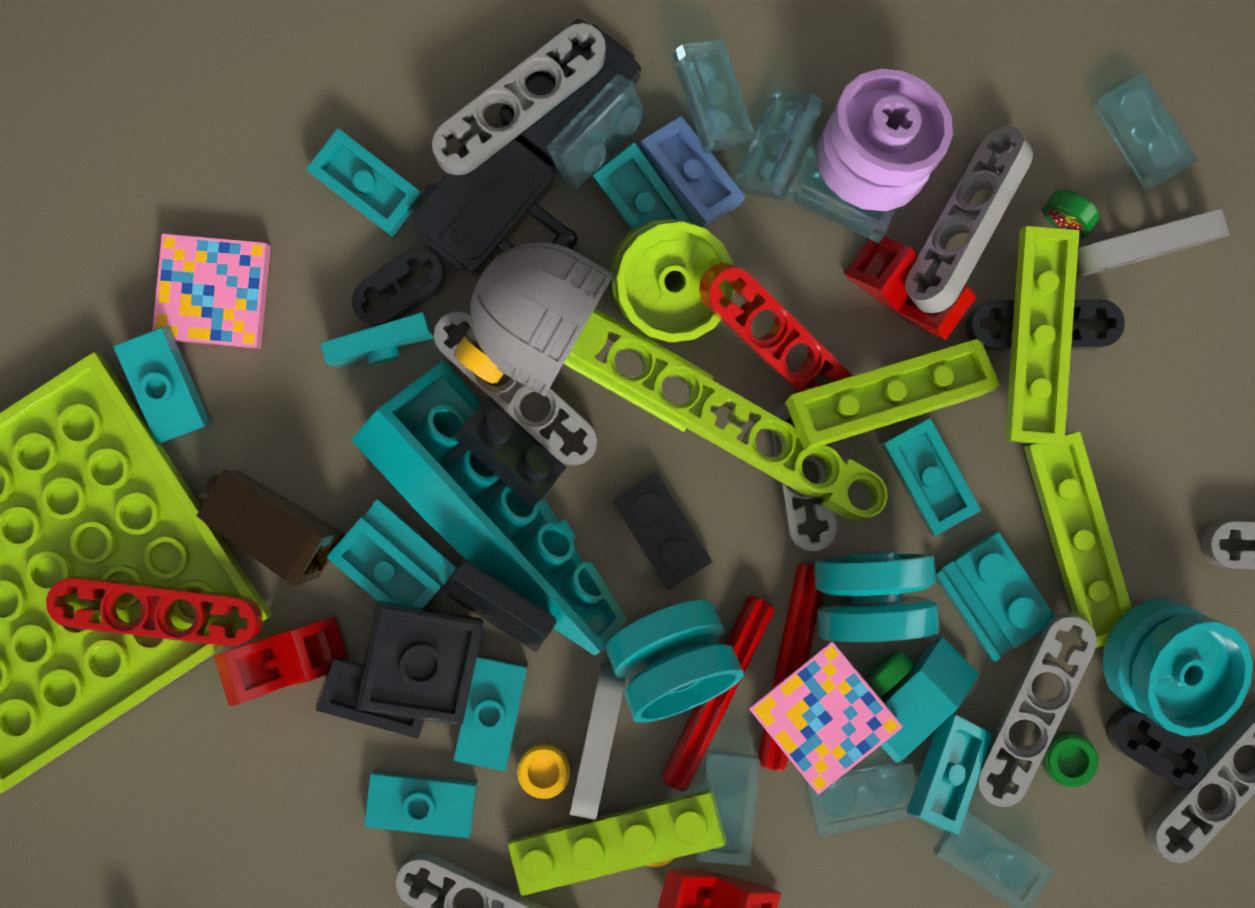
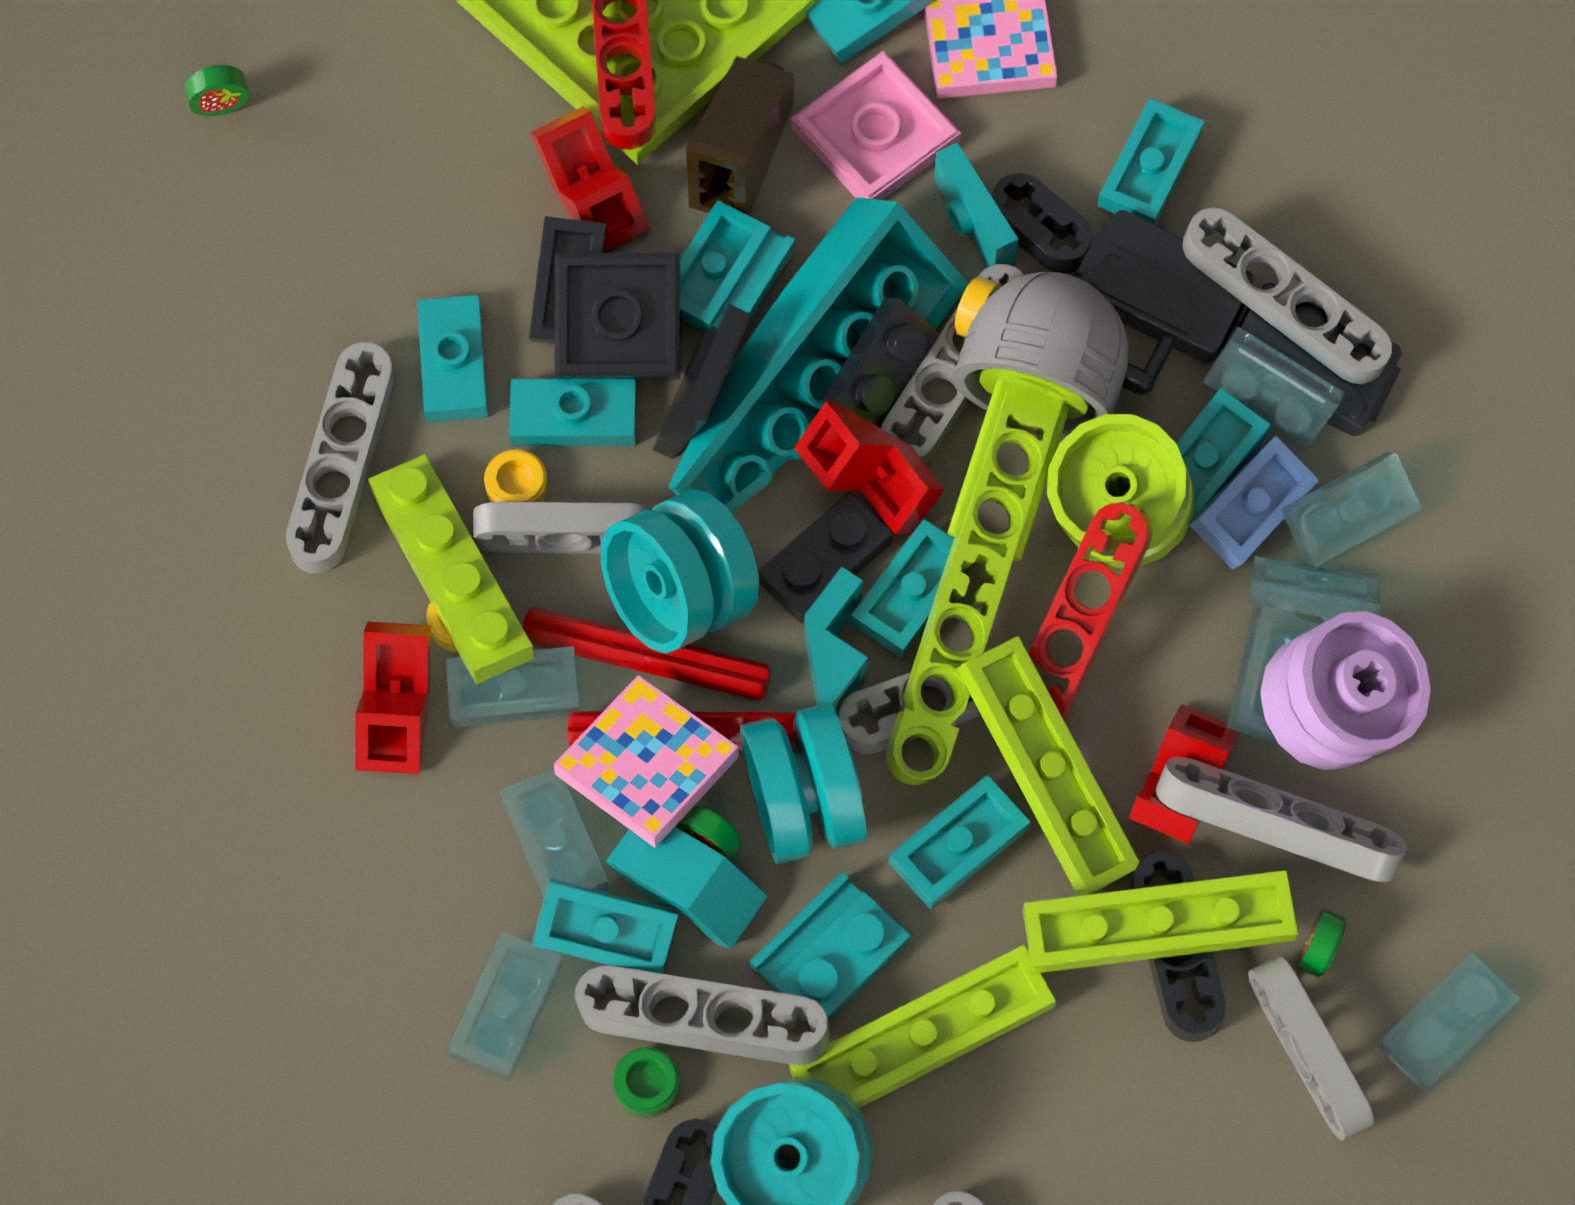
camera: 85 degrees right, 20 degrees down
none -> bright pink tile [791,50,961,200]
none -> red slope [794,401,945,535]
none -> teal slope [804,567,868,717]
none -> teal plate [850,519,975,659]

